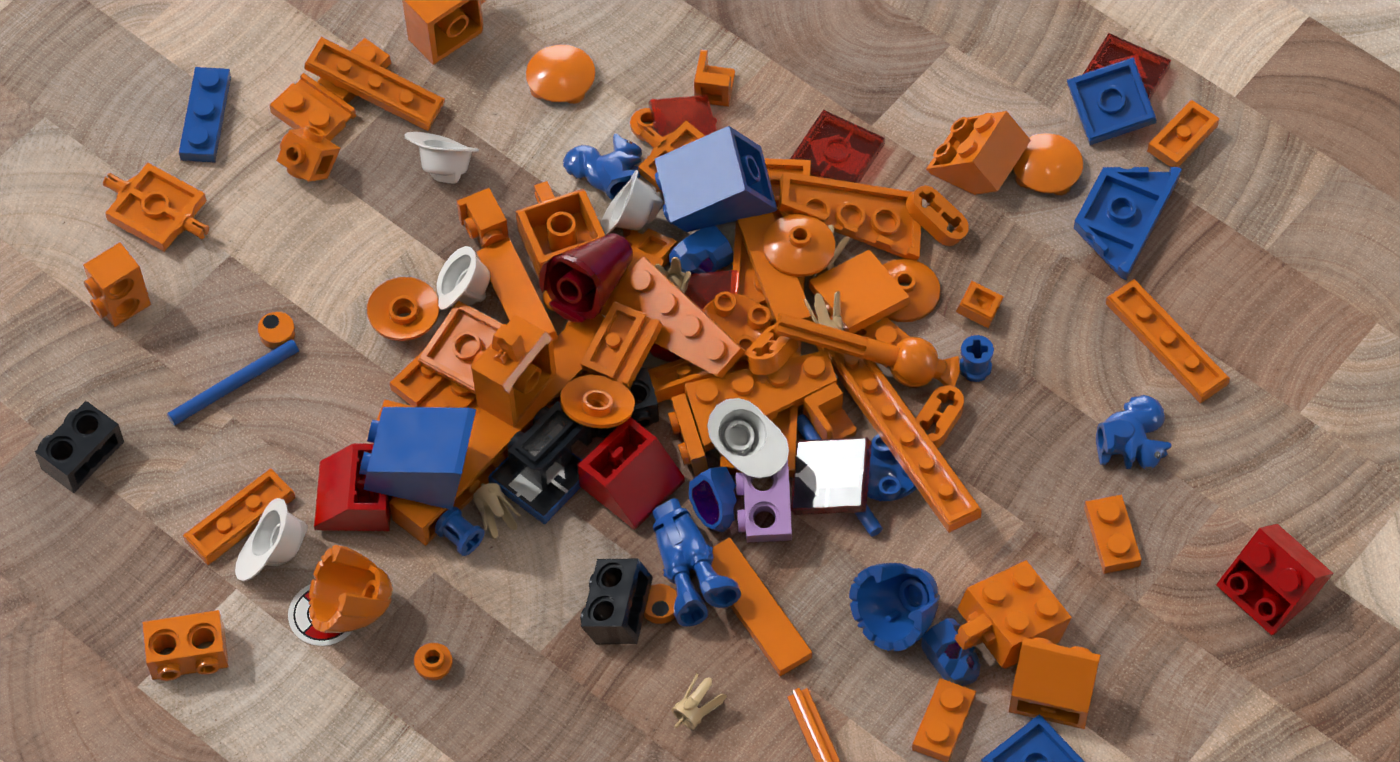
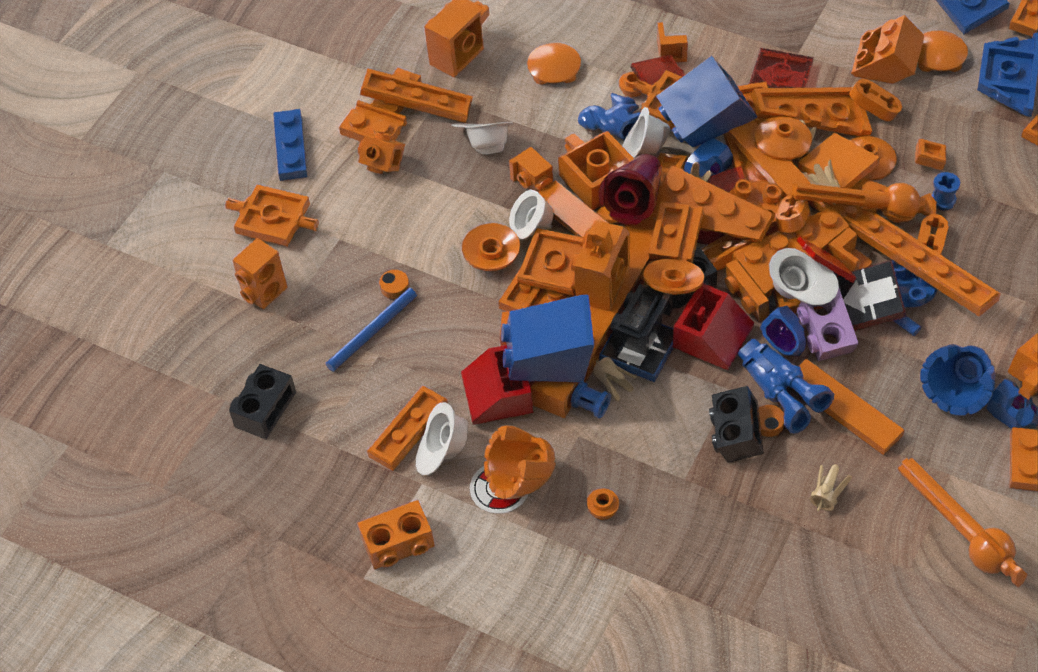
camera: 10 degrees left, 5 degrees down
none -> red piece [797,236,856,283]

